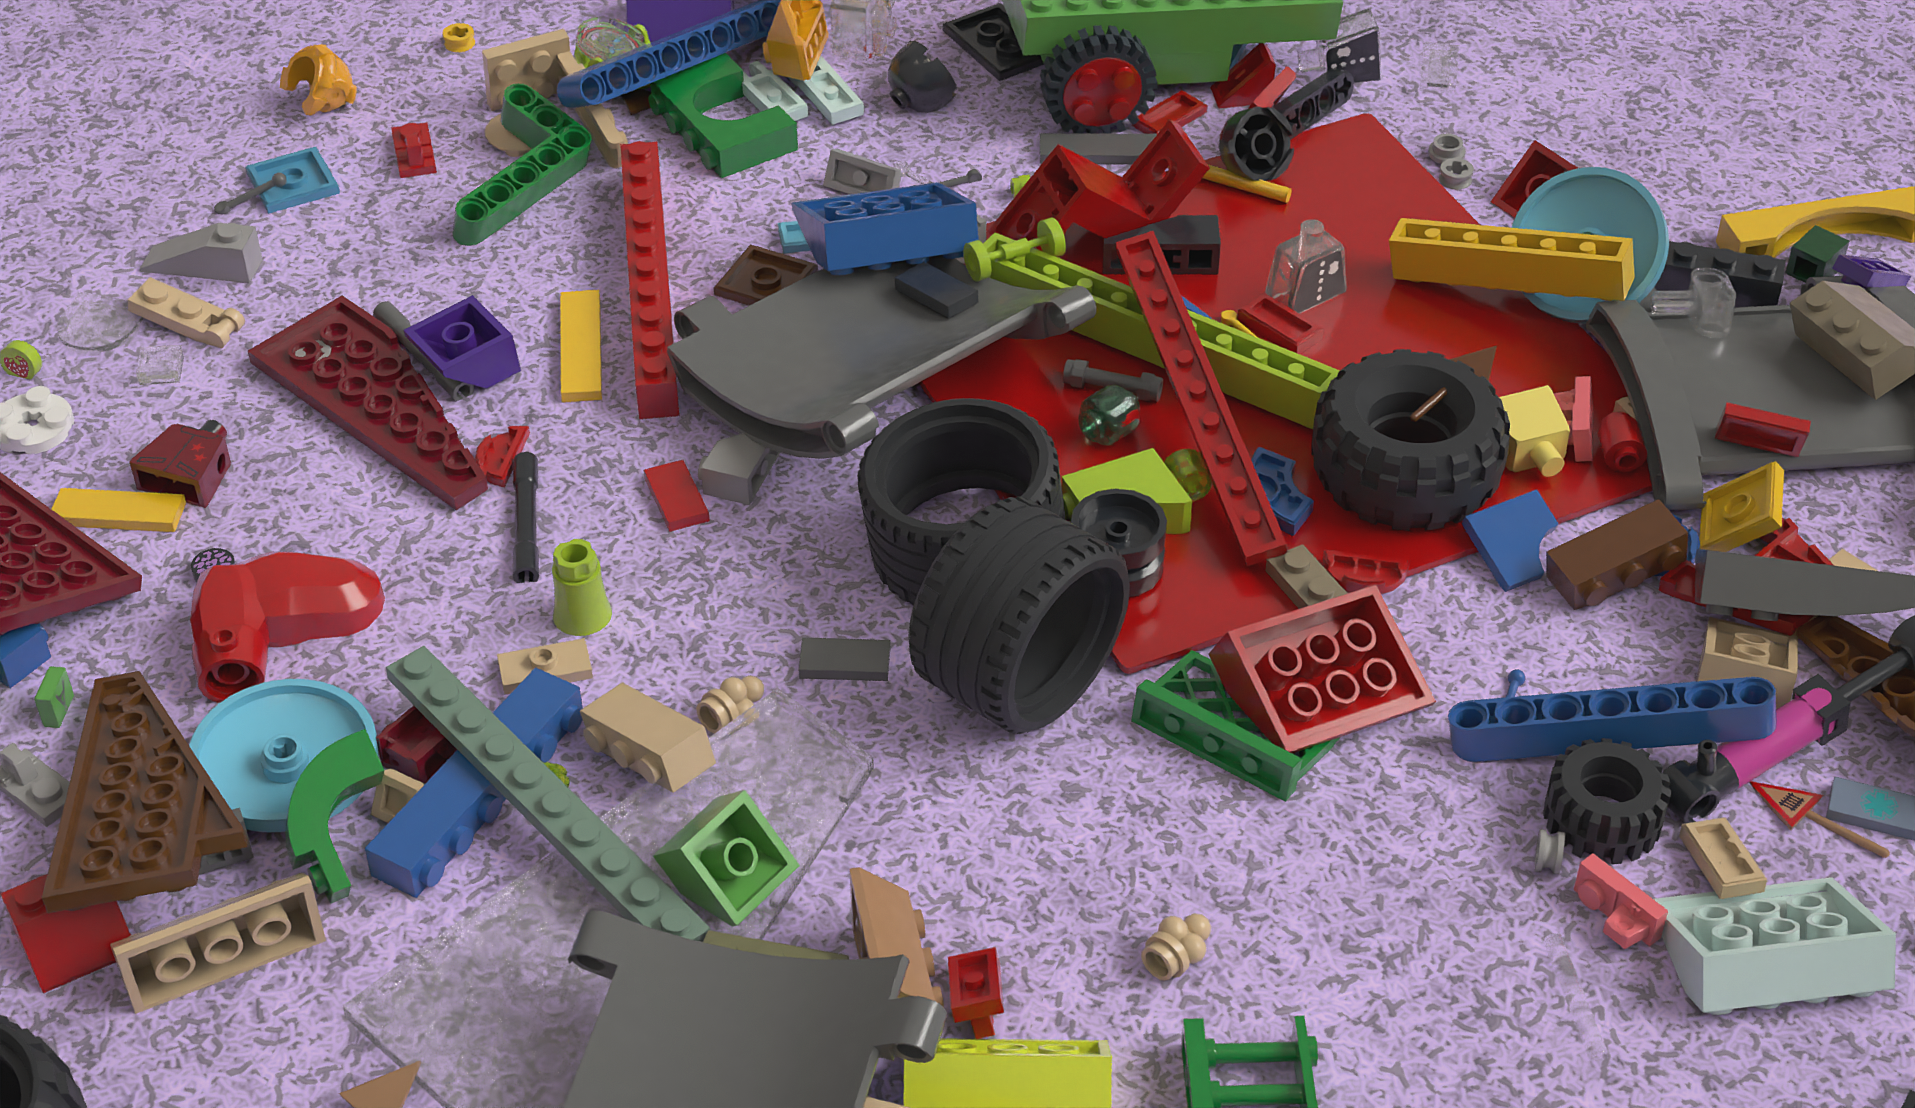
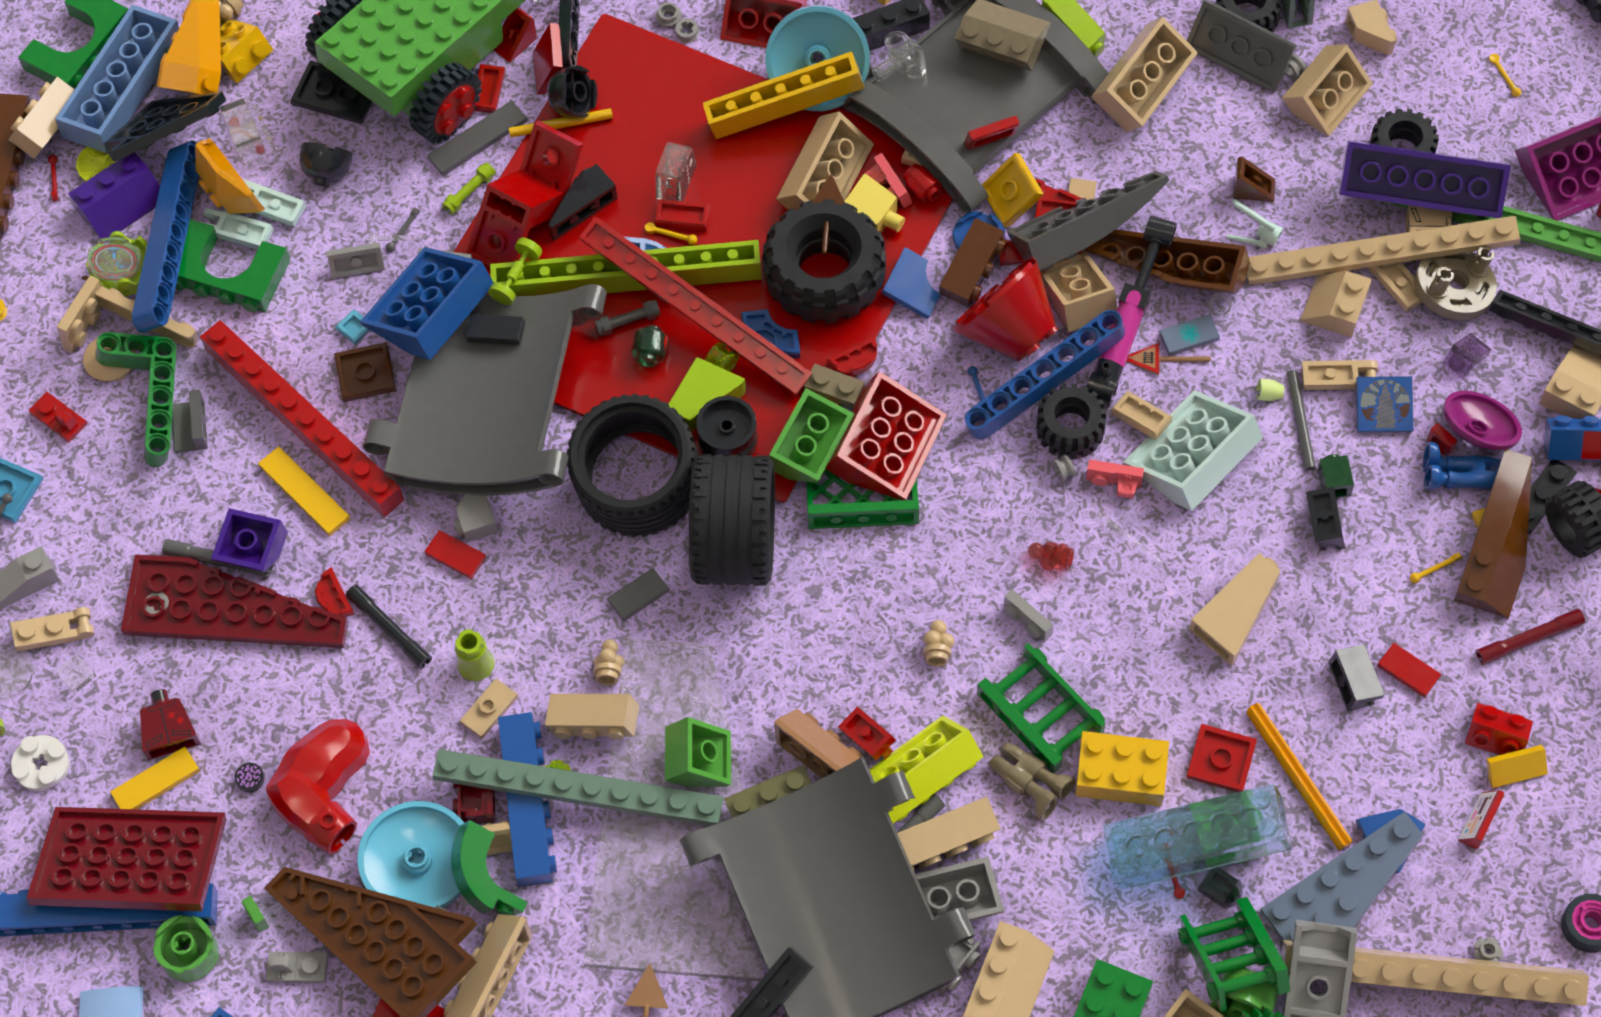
camera: 35 degrees left, 20 degrees up
none -> dark grey panel [172,390,208,453]
none -> bright green slope [768,388,854,483]
none -> tan slope [777,112,874,210]
none -> red cone [951,256,1058,362]
none -> light grey plate [1004,589,1054,642]
none -> clear red piece [1028,541,1074,571]

